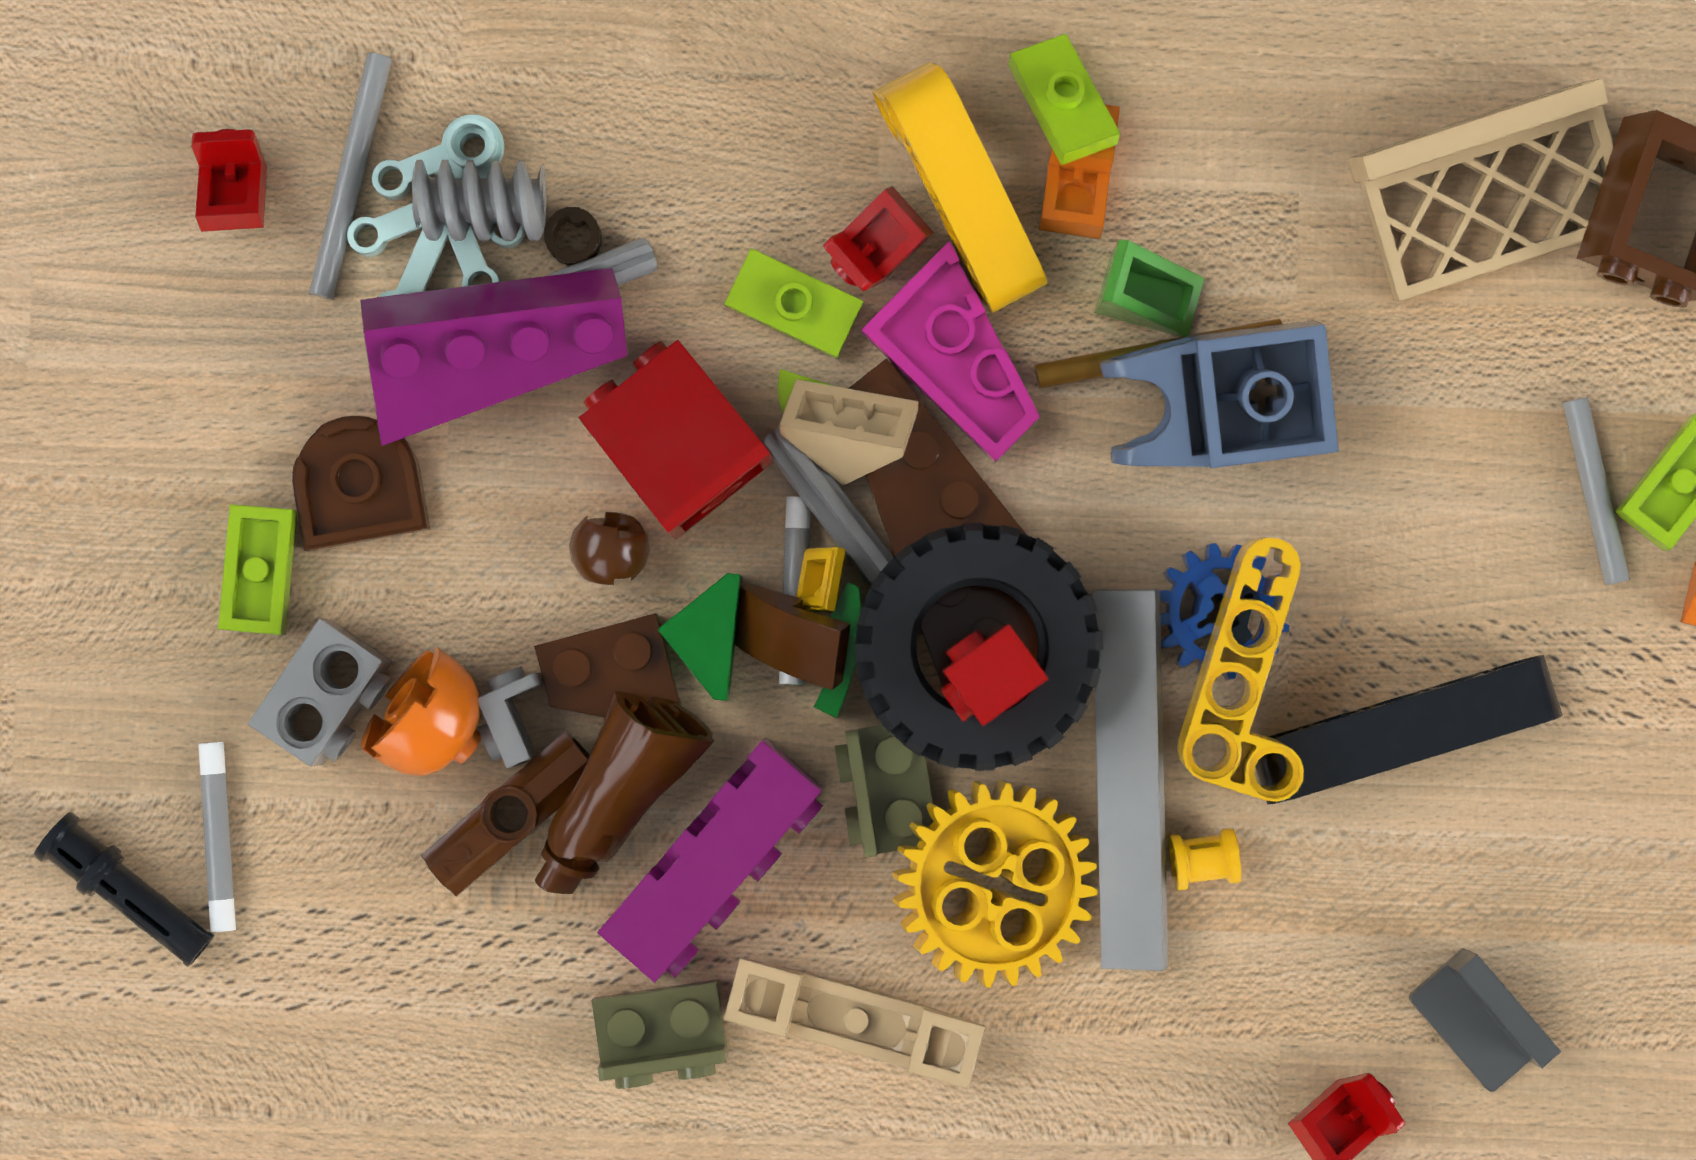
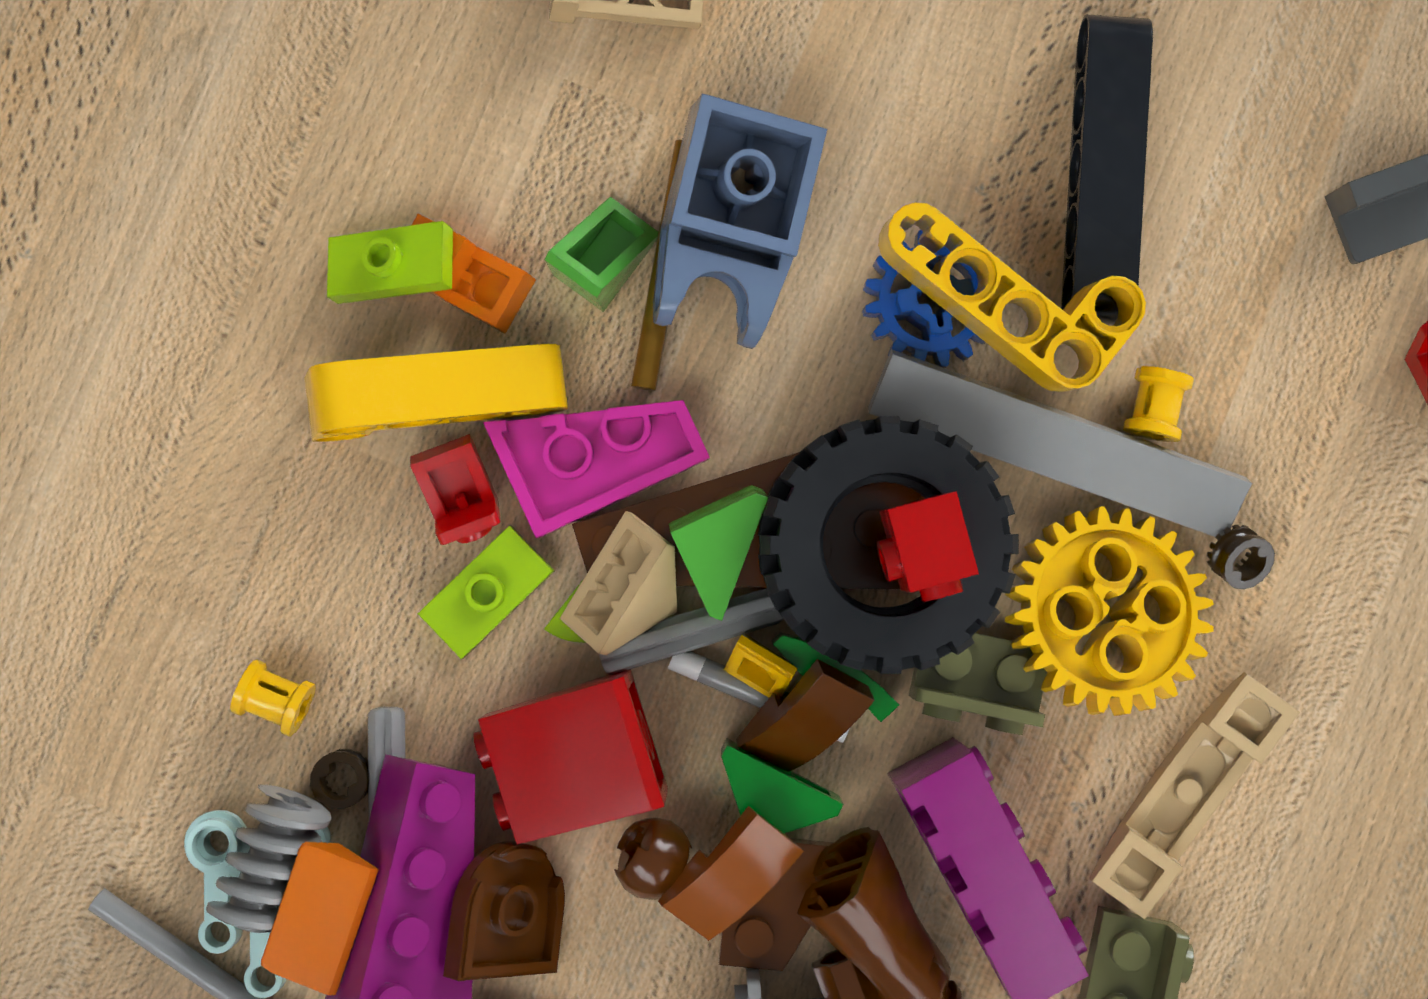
camera: 70 degrees left, 0 degrees up
none -> yellow bush [230,659,316,737]
none -> orange slope [261,842,379,995]
none -> reddish brown tile [443,841,565,981]
none -> dark orange slope [658,806,804,941]
none -> bright green slope [669,485,768,621]
none -> dark brown bush [1207,524,1275,590]

